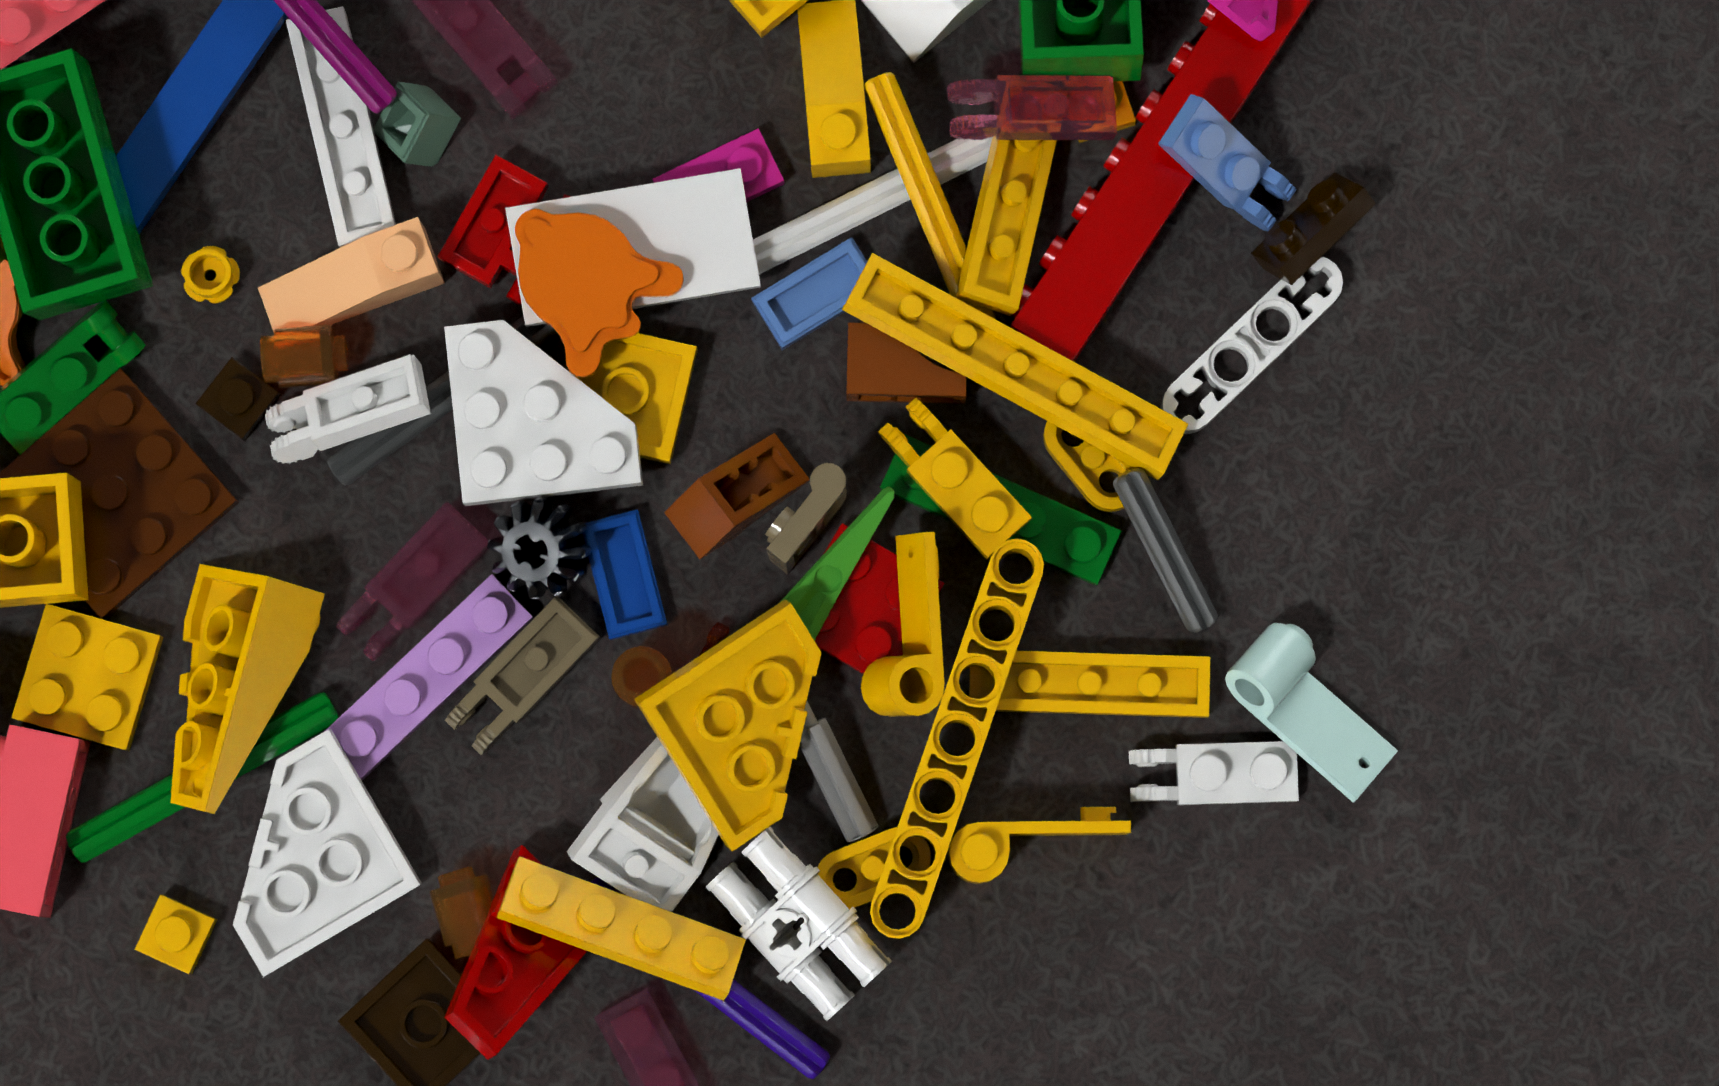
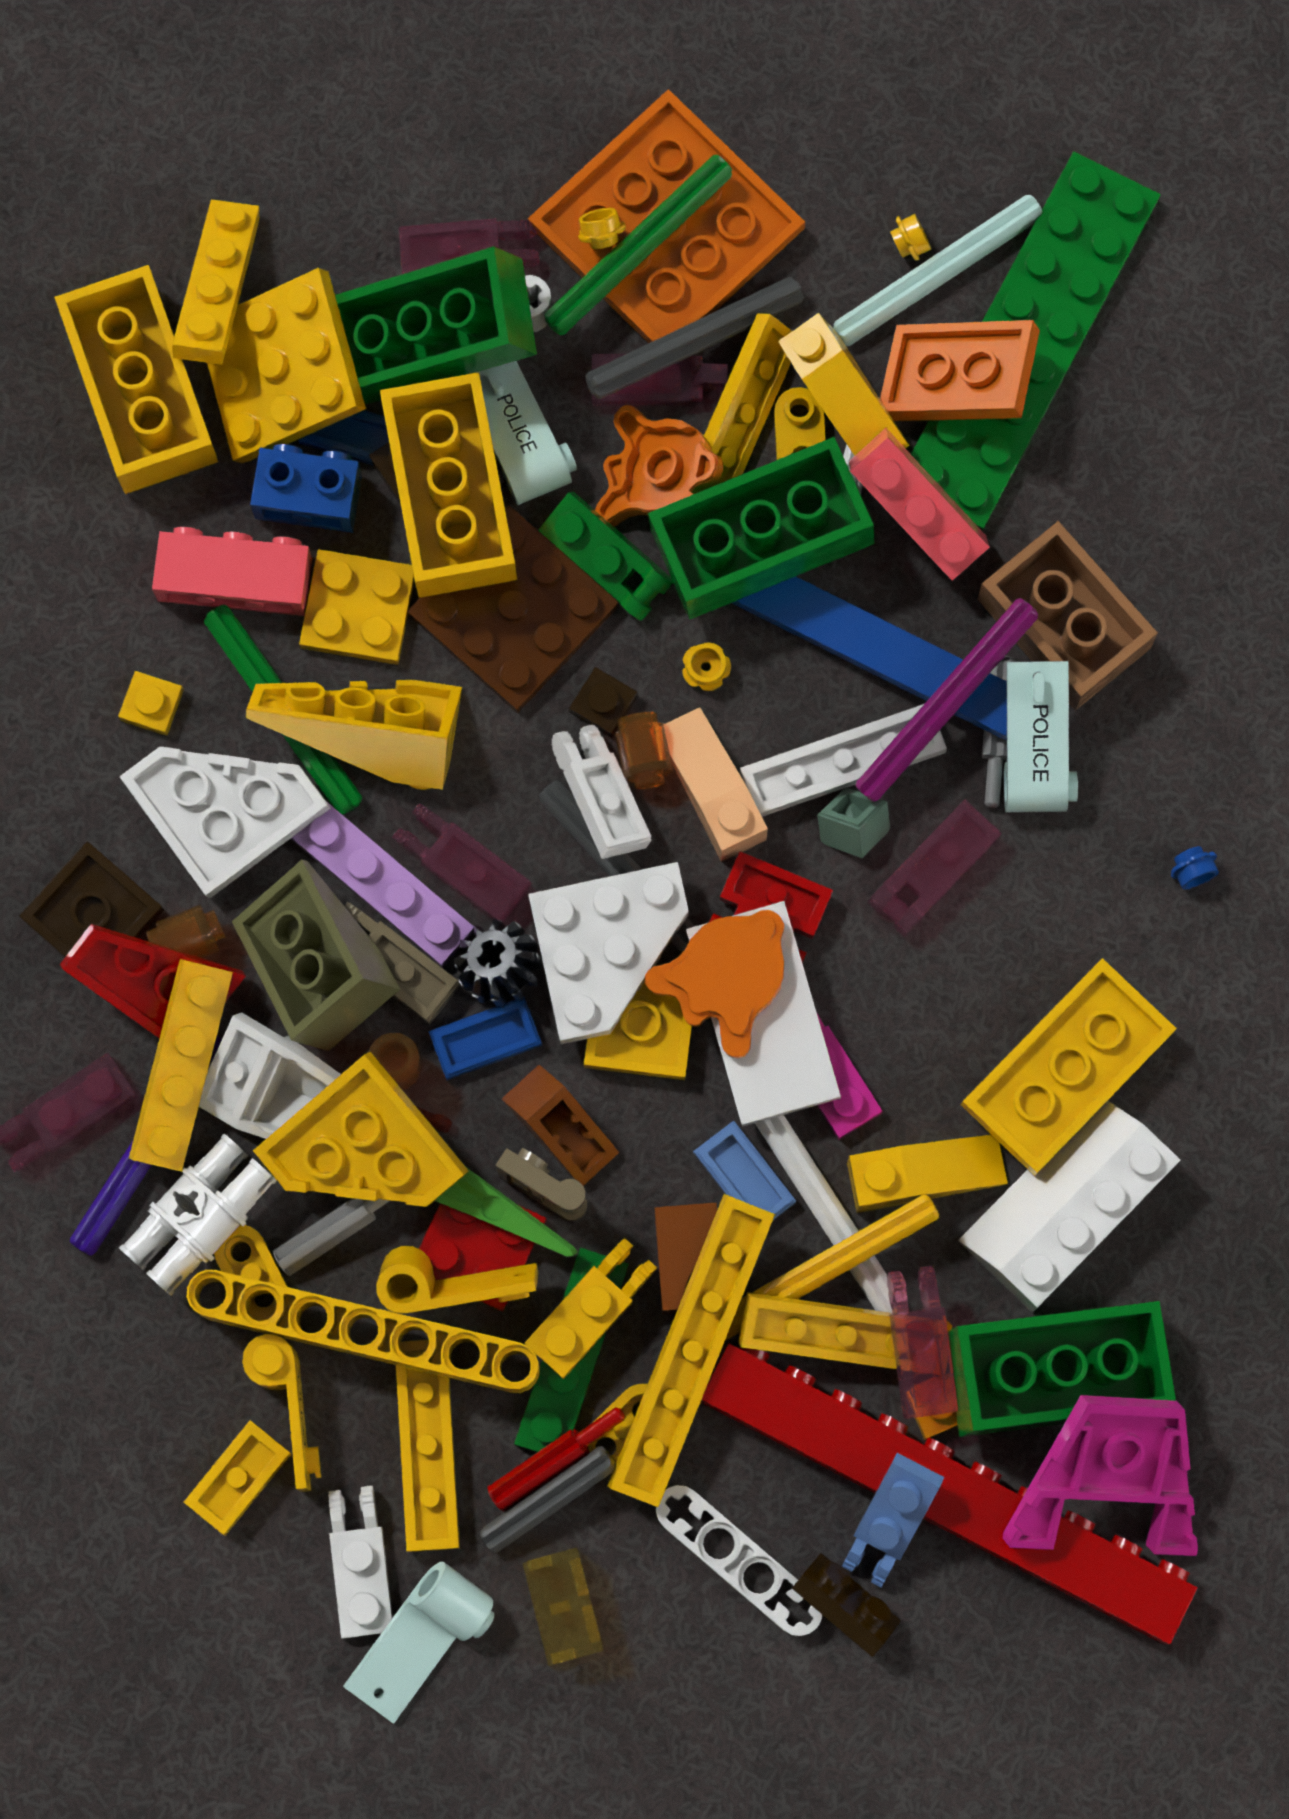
camera: 85 degrees right, 5 degrees down
none -> yellow plate [184,1420,292,1536]
none -> olive slope [232,860,400,1051]
none -> red axle [487,1407,625,1512]
none -> clear yellow hinge [522,1547,604,1666]

